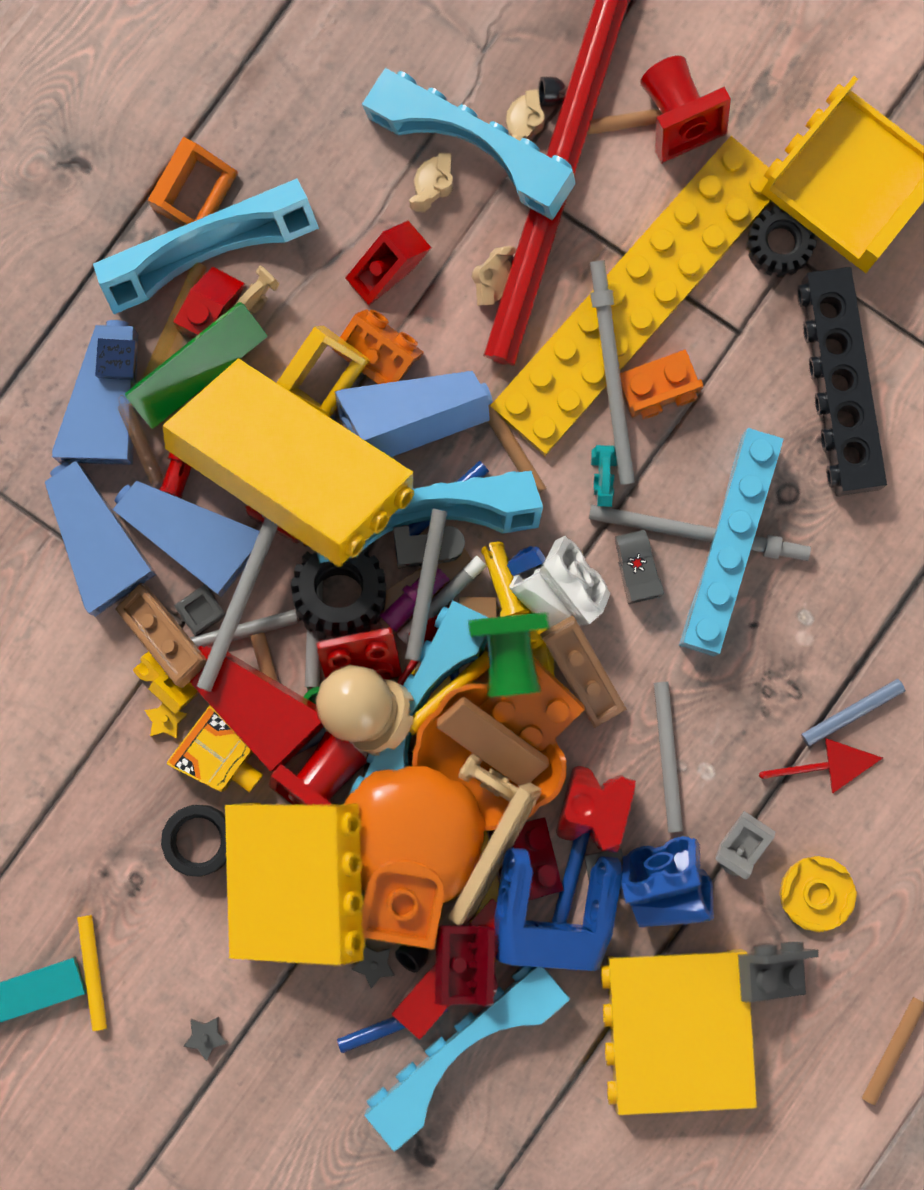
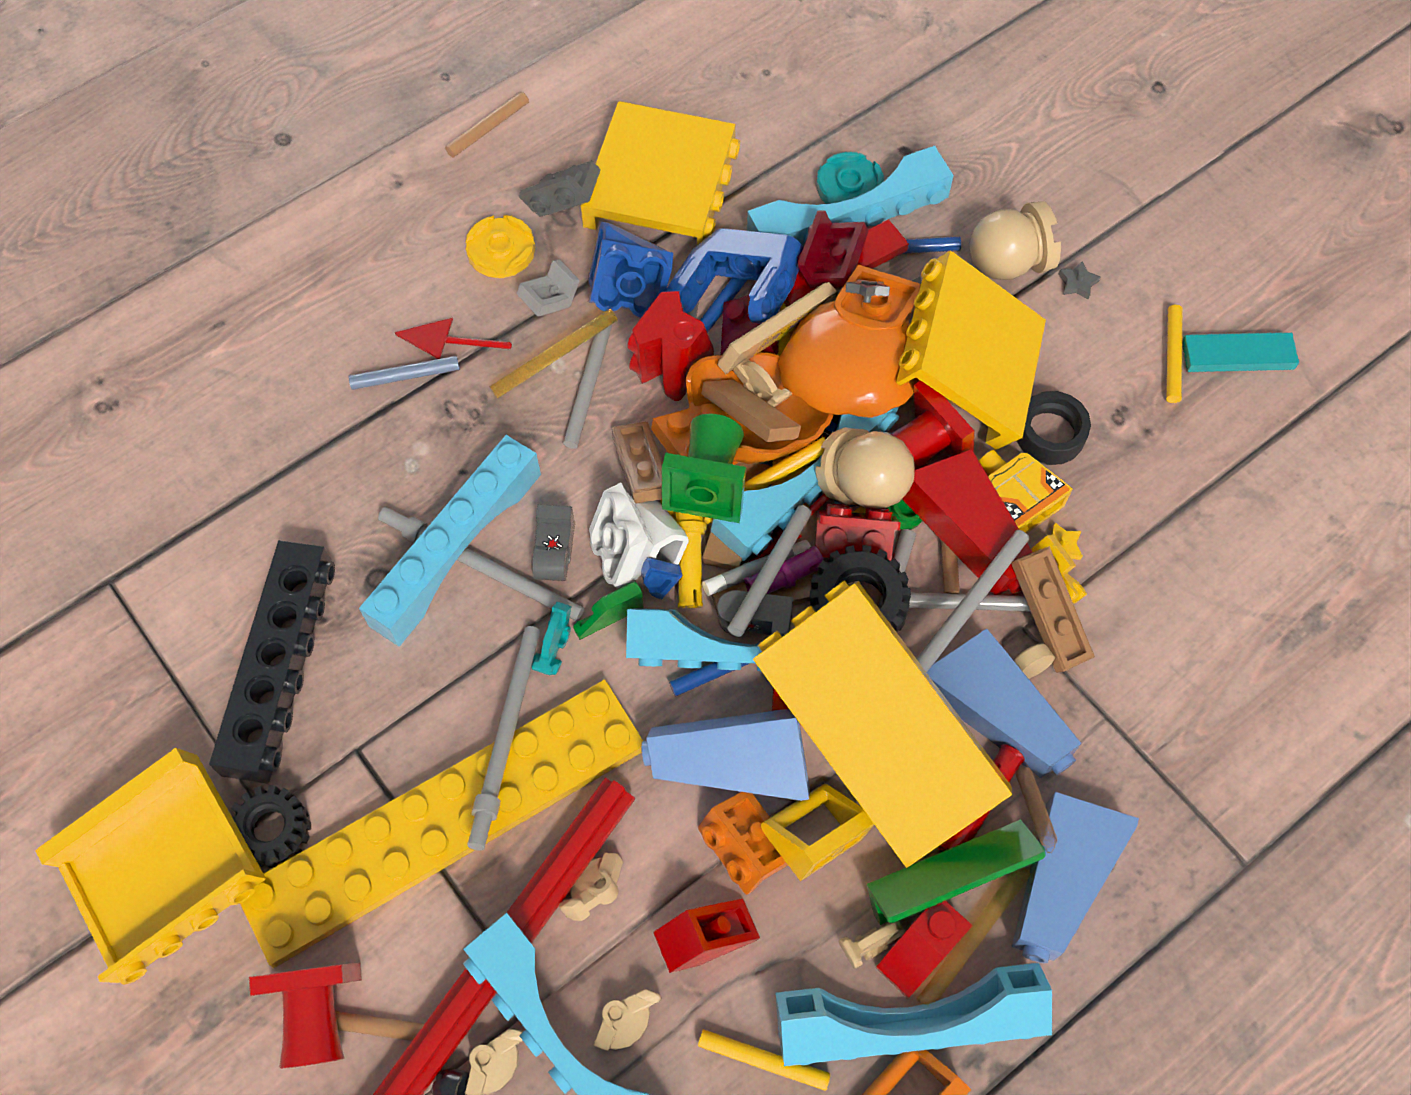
camera: 160 degrees left, 20 degrees down
medium blue slope [45,461,157,617] -> none
dark blue tile [95,338,137,380] -> none
dark grey tile [174,584,226,636] -> none
medium nougat bar [487,402,547,494] -> none
orange bracket [620,349,704,419] -> none
none -> clear yellow bar [489,309,618,399]
none -> green tile [573,582,644,640]
none -> yellow bar [698,1029,831,1091]
none -> teal tile [816,152,884,204]
none -> dark grey piece [845,279,890,303]
none -> tan tile [969,201,1061,280]
none -> tan tile [1014,644,1055,679]

